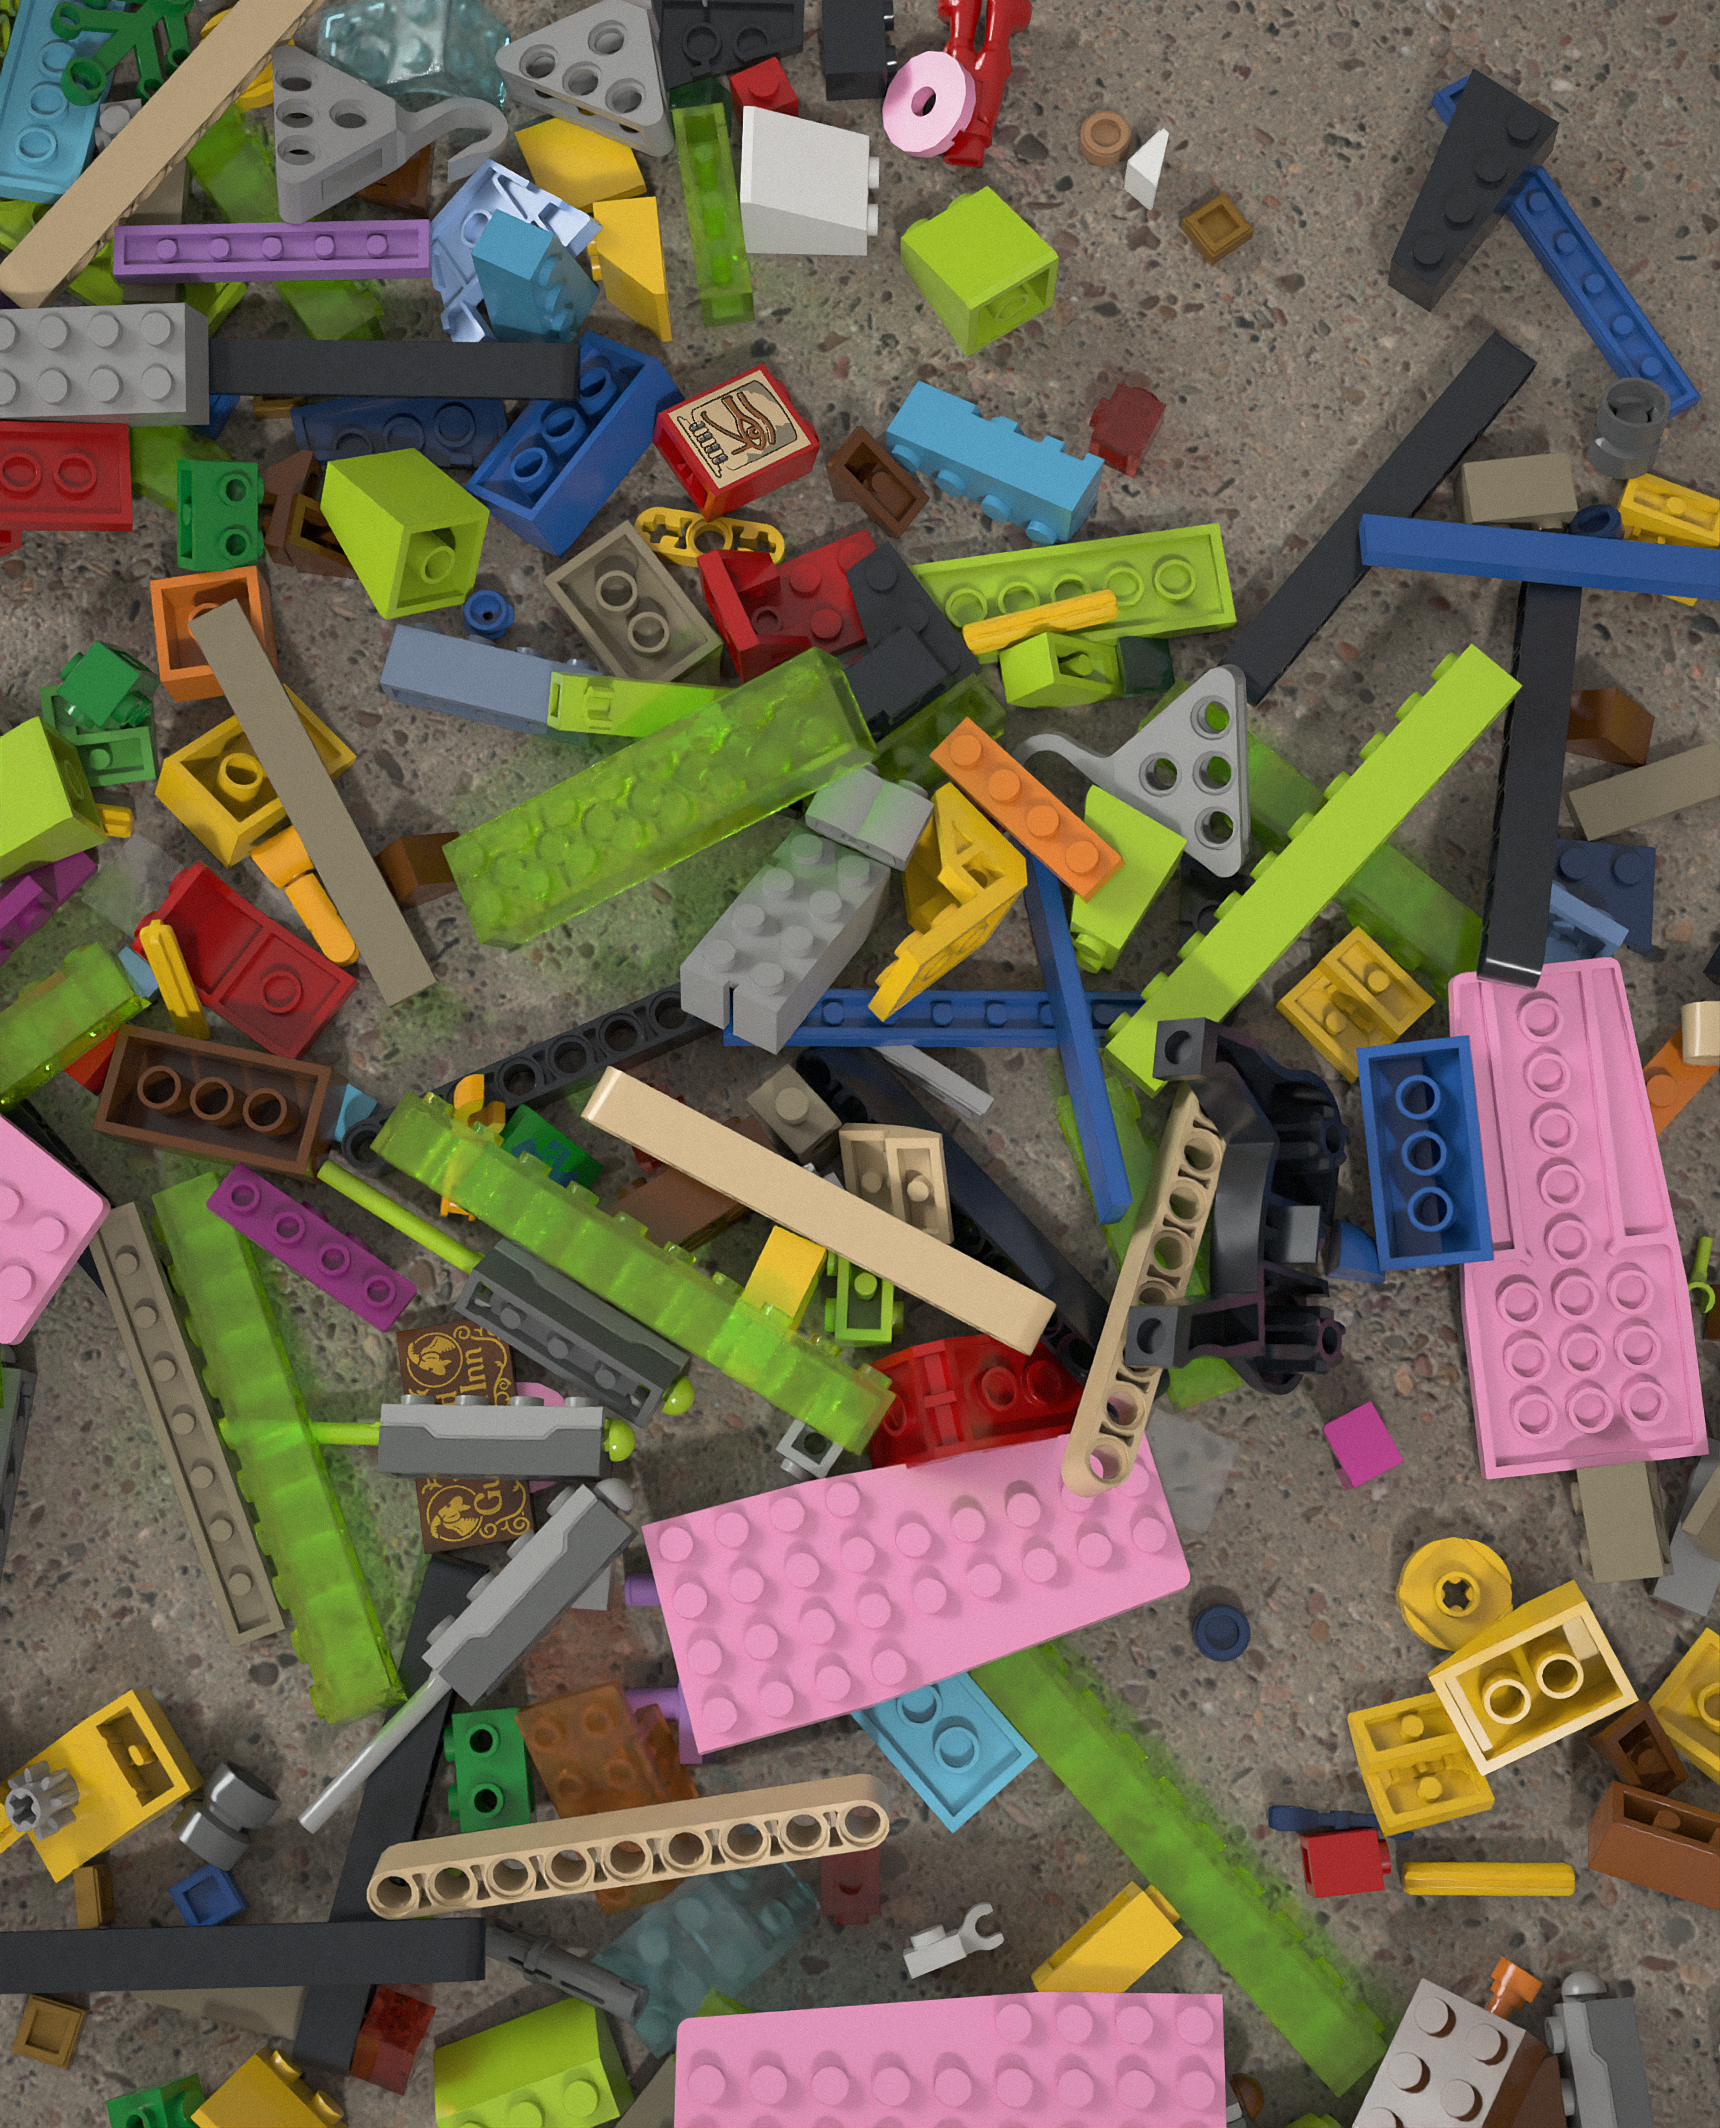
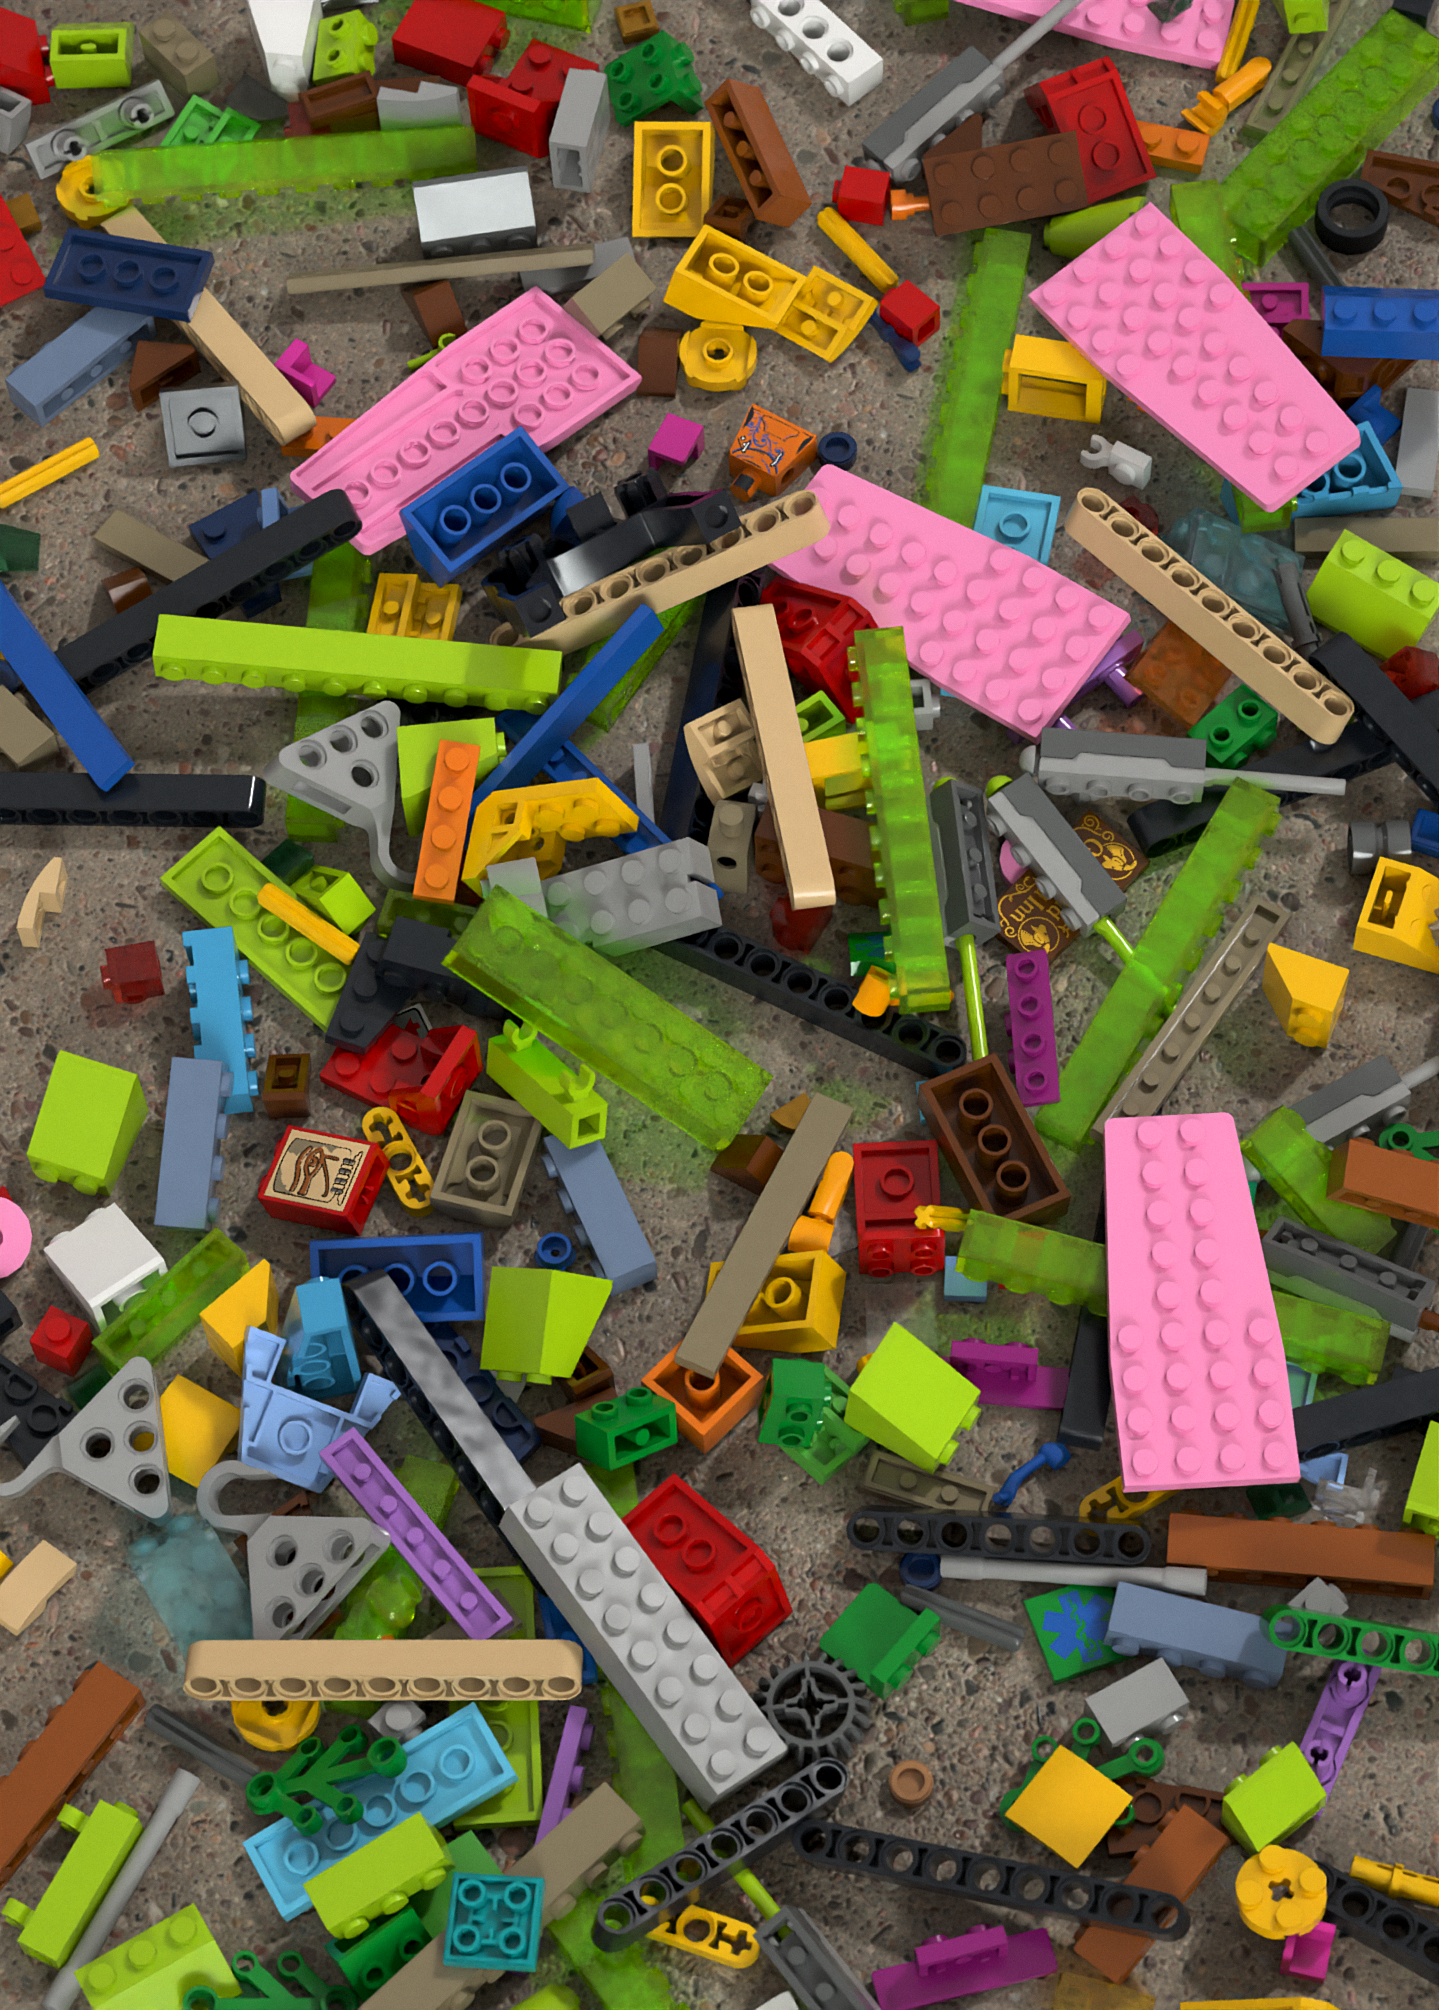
camera: 125 degrees left, 15 degrees down
none -> tan slope [16,857,68,948]
none -> sand blue brick [154,1057,234,1233]
none -> clear neon green animal [362,1573,422,1640]
none -> reddish brown slope [637,326,684,398]
none -> orange torso [728,404,817,501]
none -> pearl gold tile [770,1093,811,1133]
none -> red brick [832,166,890,226]
none -> yellow slope [1261,942,1350,1049]

